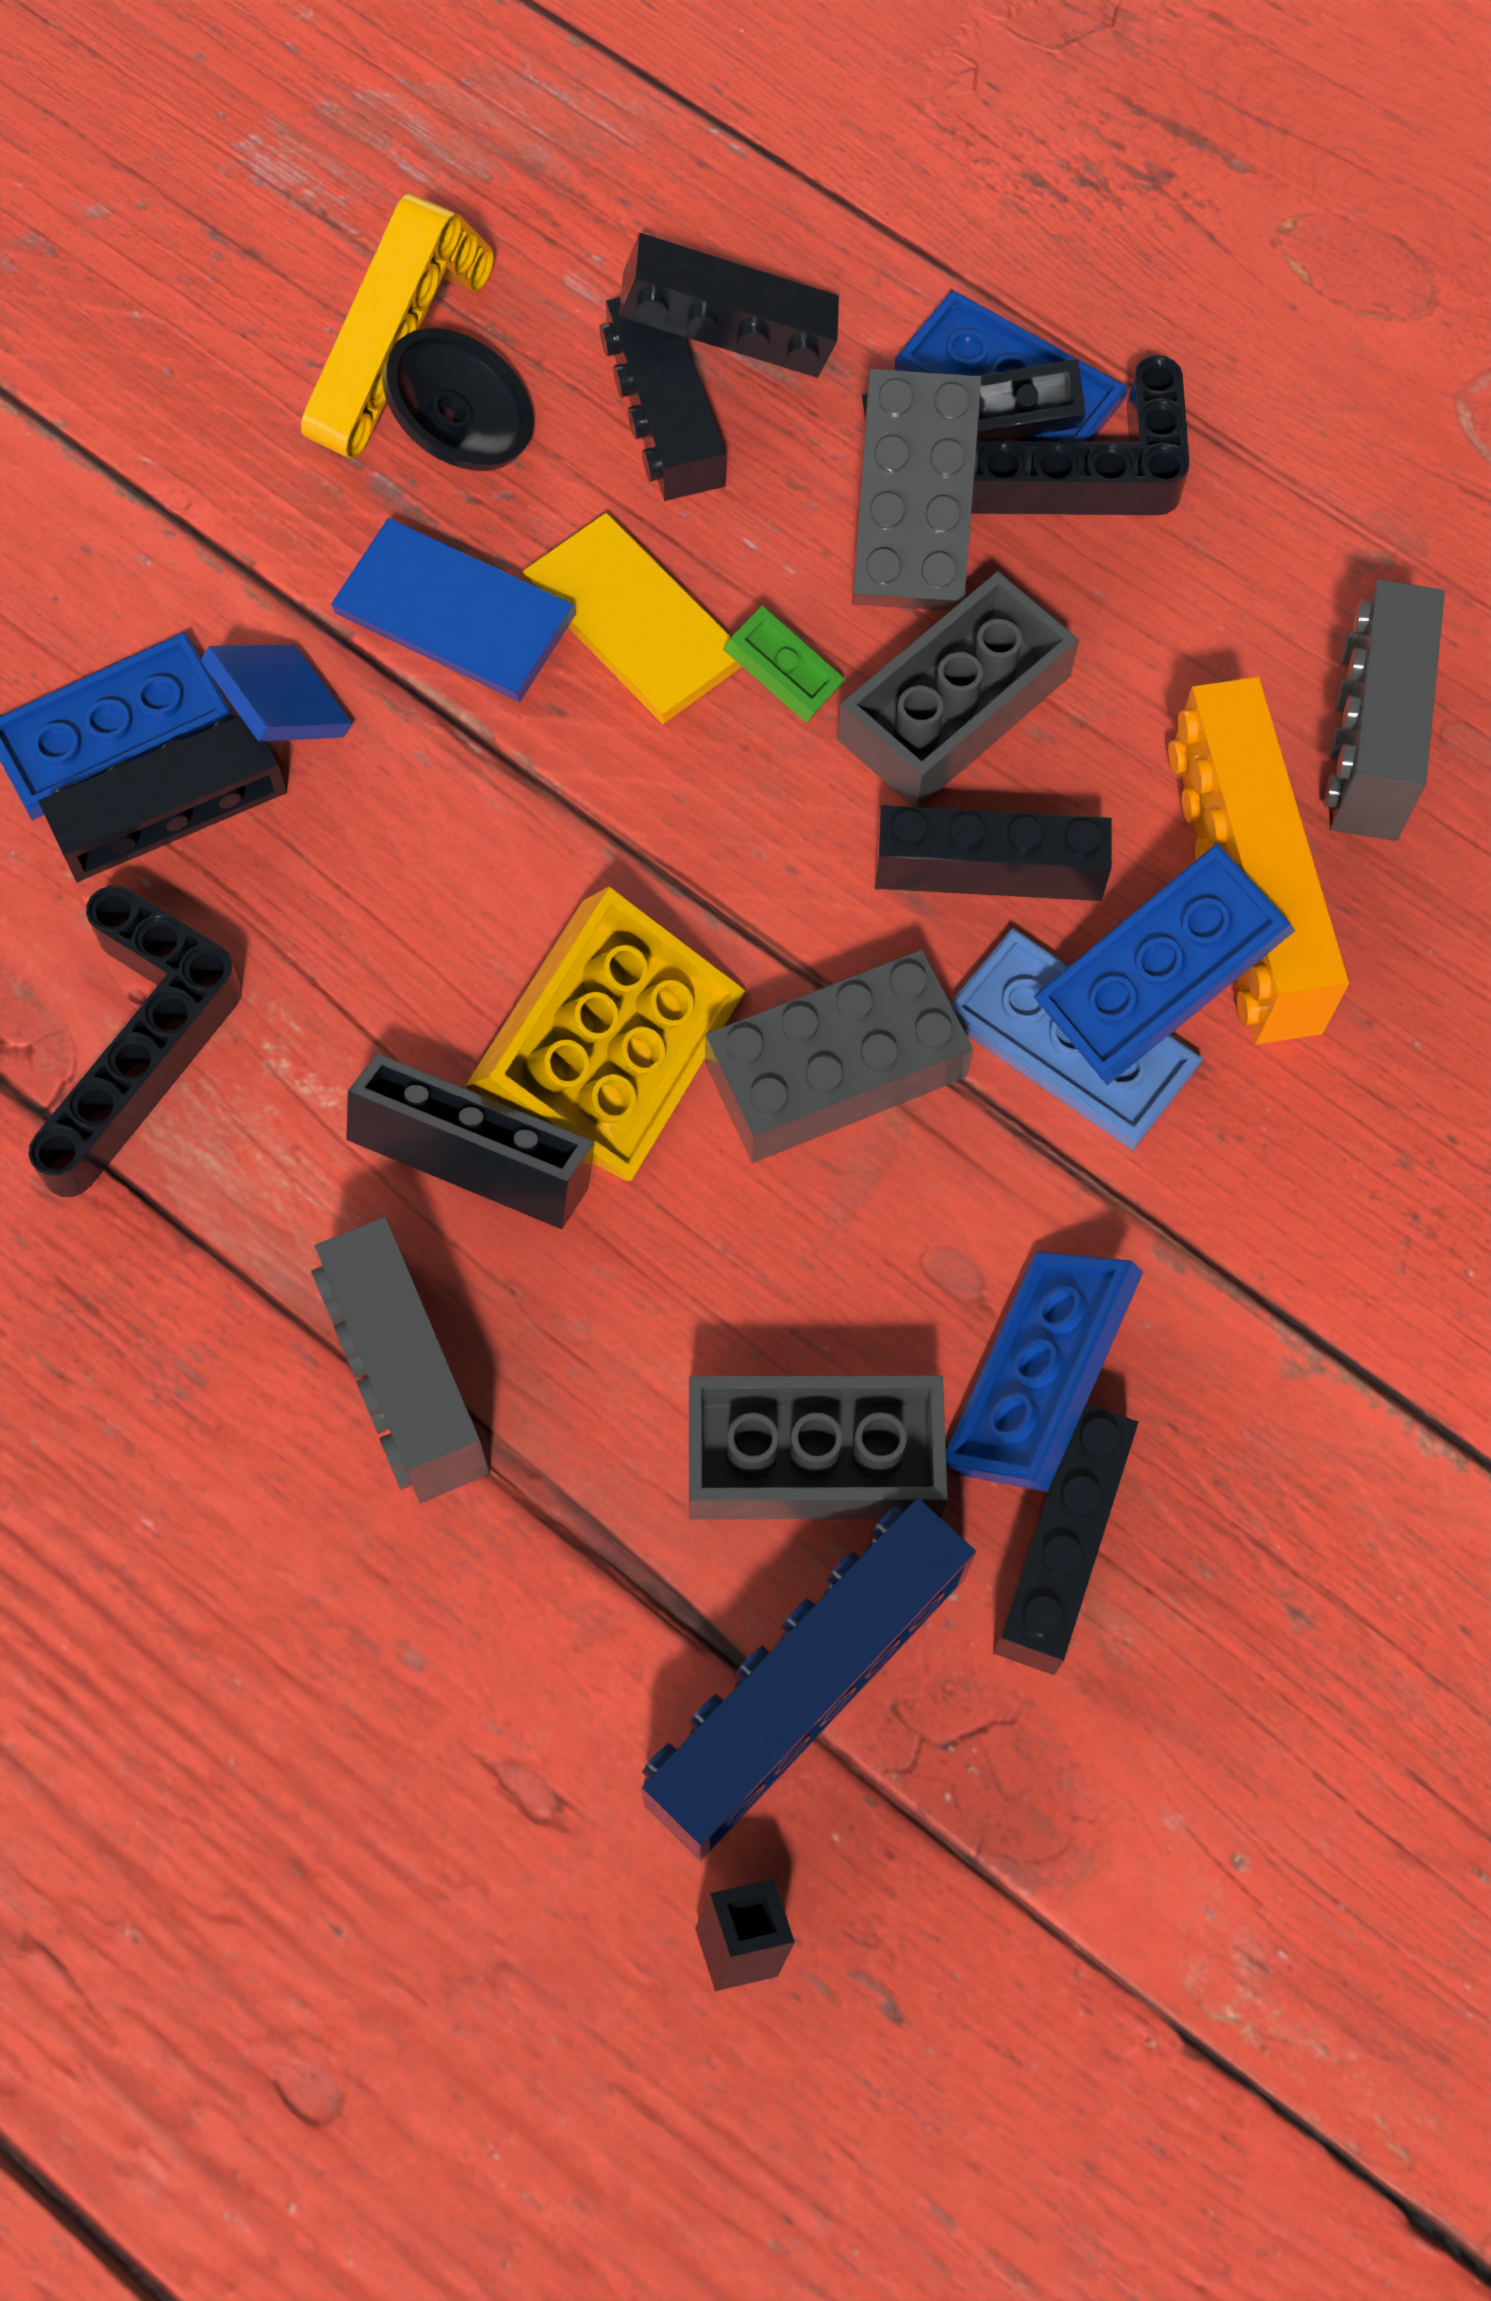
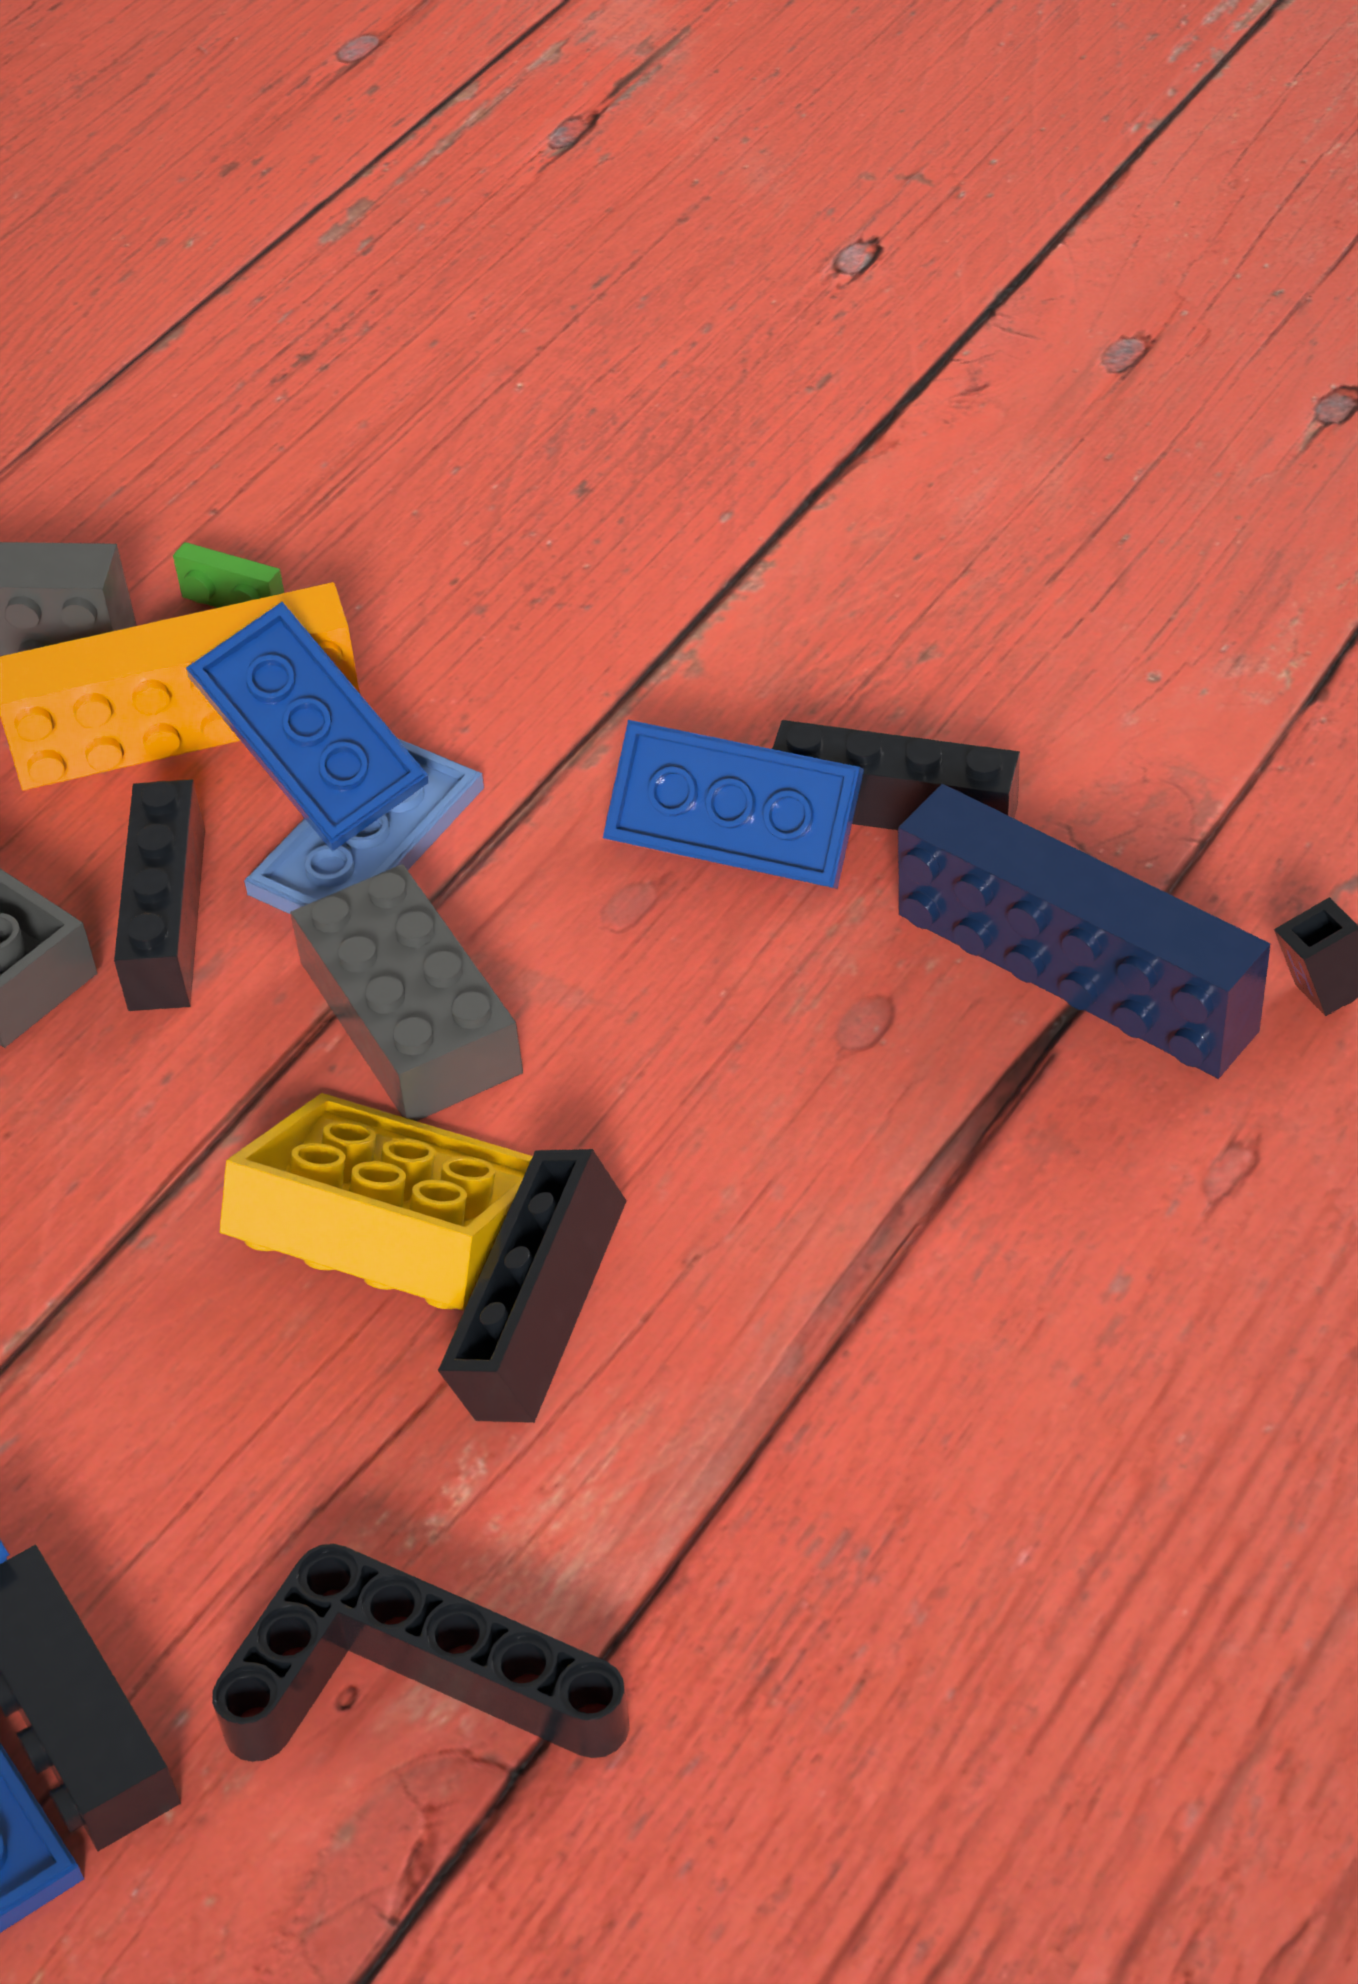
camera: 90 degrees left, 20 degrees down
dark grey brick [311,1216,490,1503] -> none
dark grey brick [689,1376,948,1520] -> none
none -> bright green plate [173,542,284,608]

